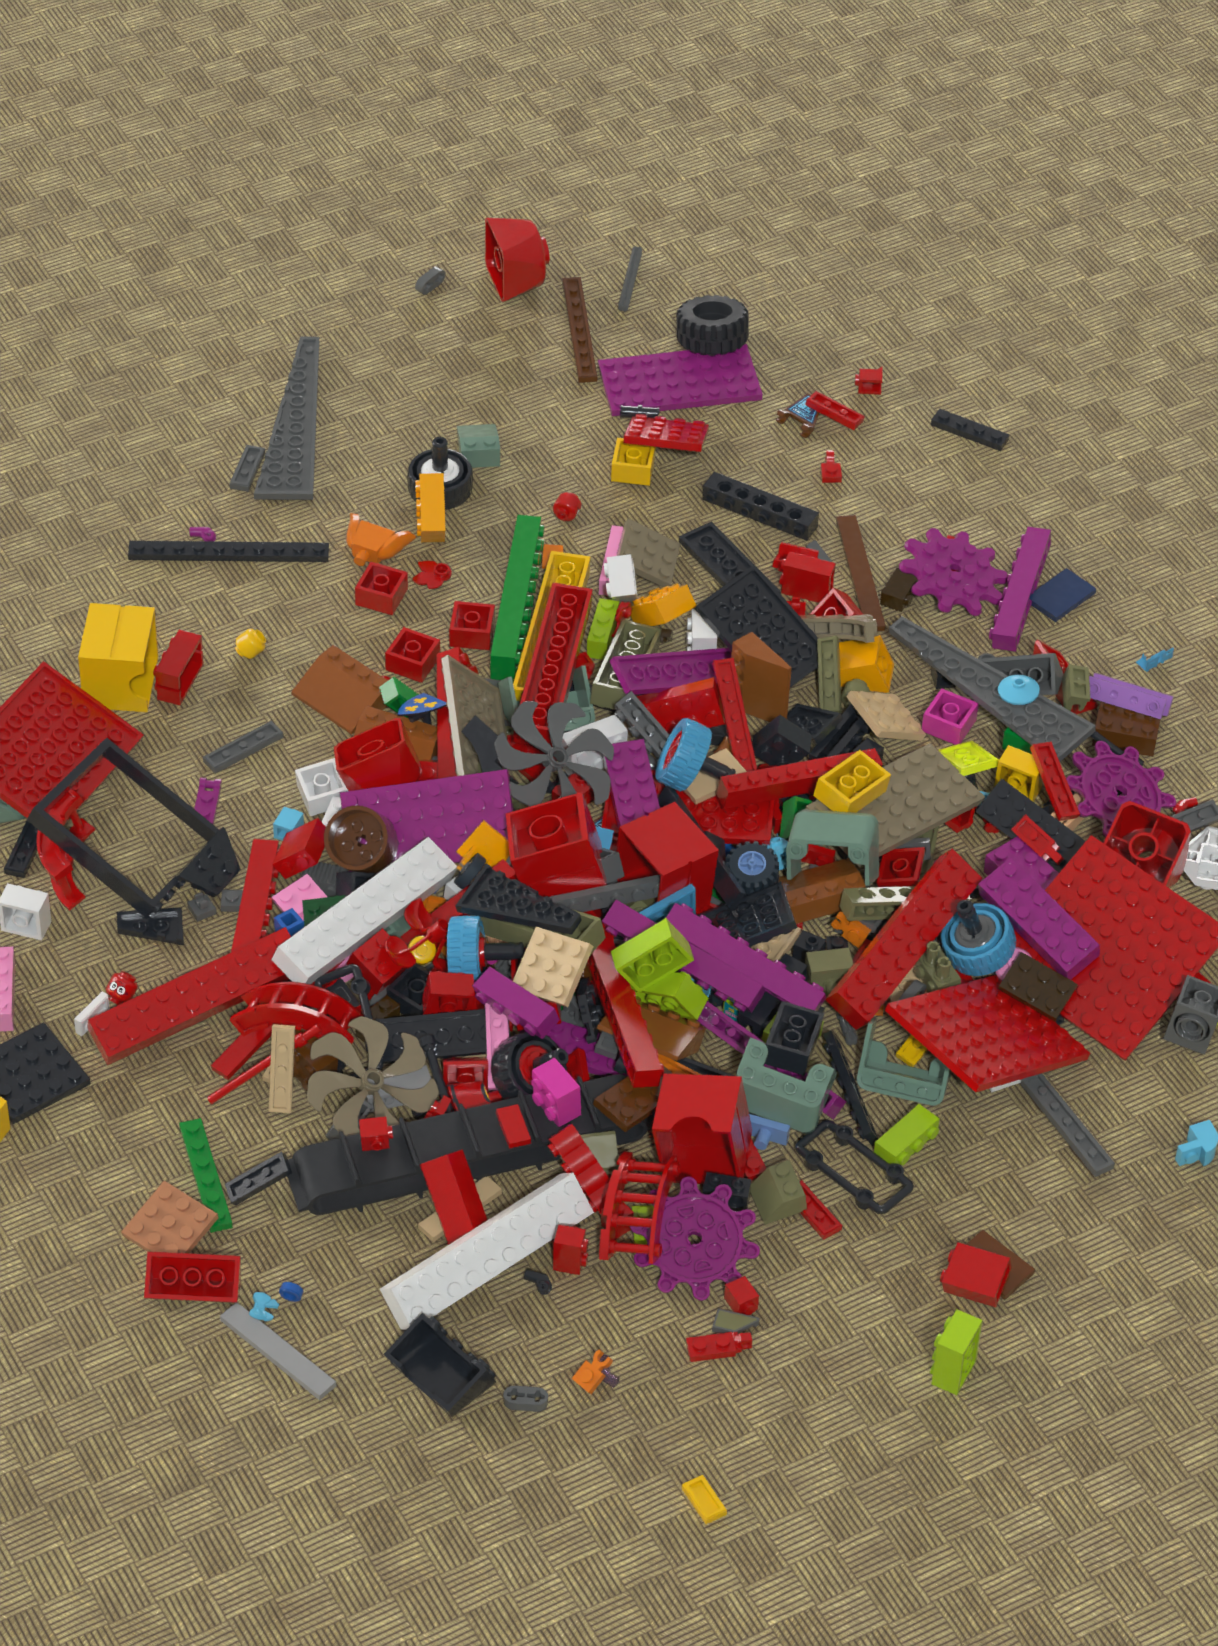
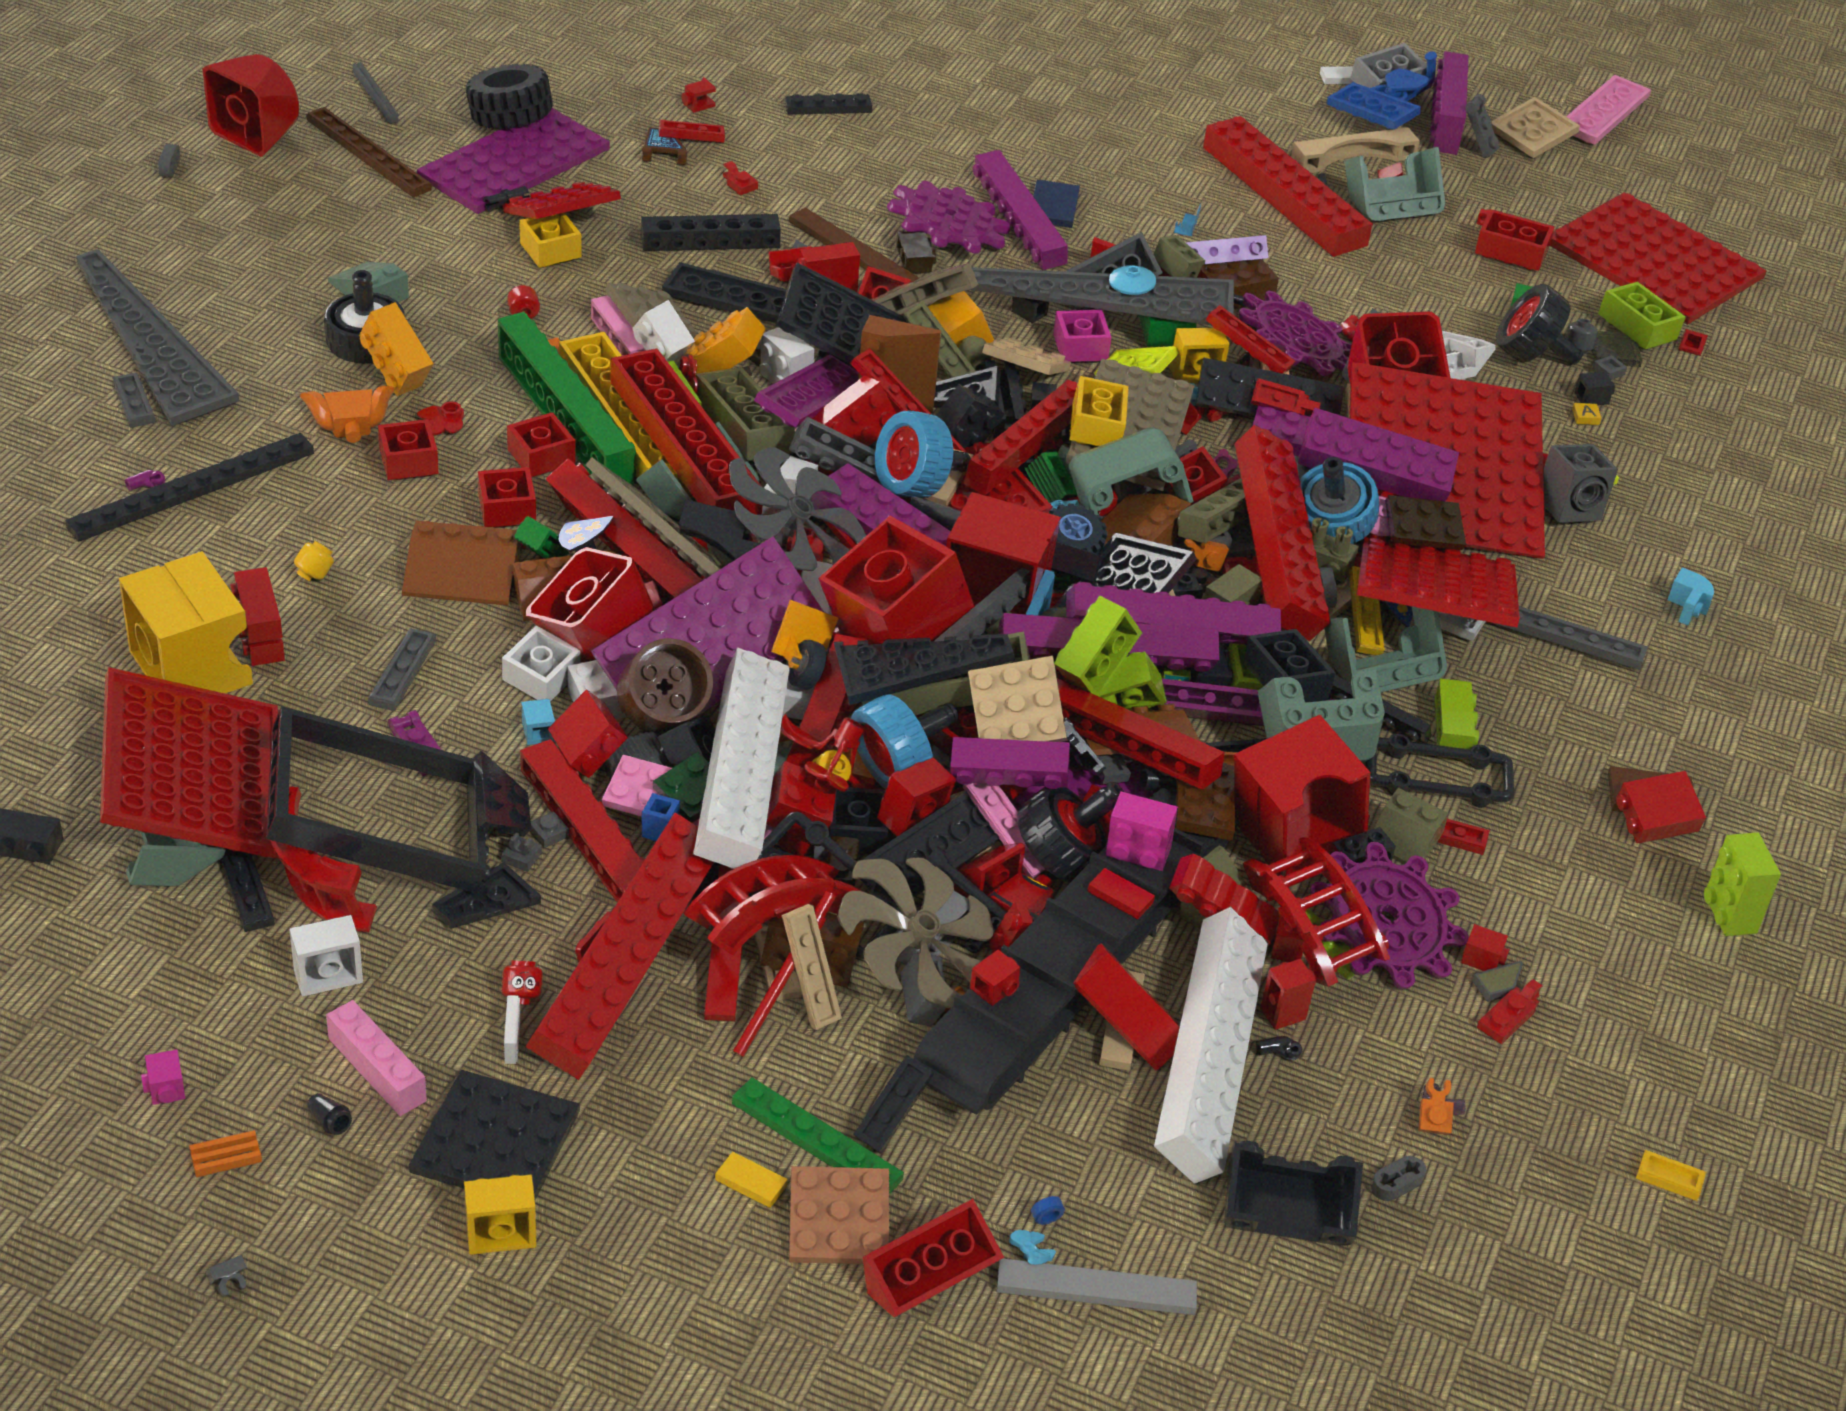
camera: 40 degrees left, 5 degrees down
none -> yellow tile [715,1151,788,1208]

